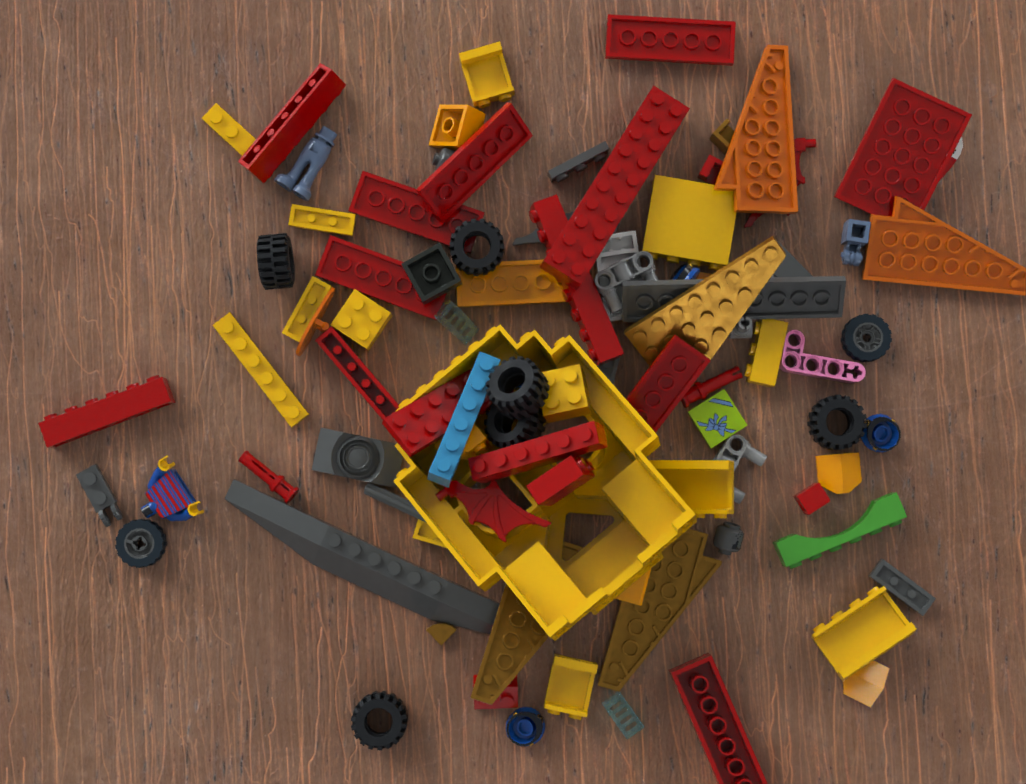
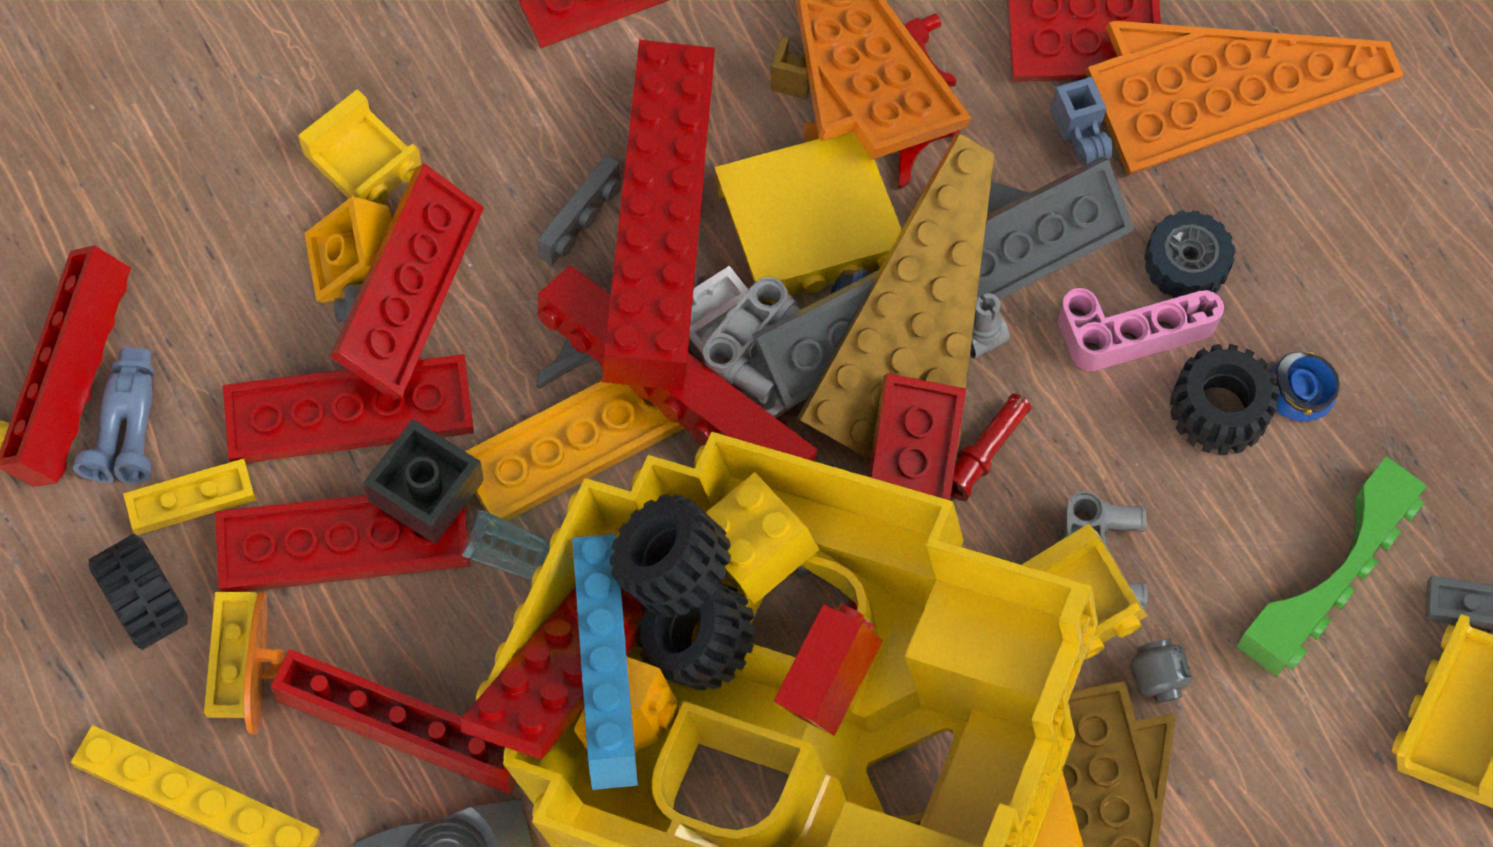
camera: 25 degrees left, 20 degrees down
yellow brick [330,289,393,351] -> none
red animal [435,480,552,543] -> none
black tyre [449,218,504,276] -> none
red brick [468,421,608,484] -> none
lime tile [687,389,748,449] -> none
red panel [697,155,723,185] -> none
yellow brick [744,319,788,388] -> none
red panel [793,482,830,515] -> none
light orange slope [815,452,862,494] -> none

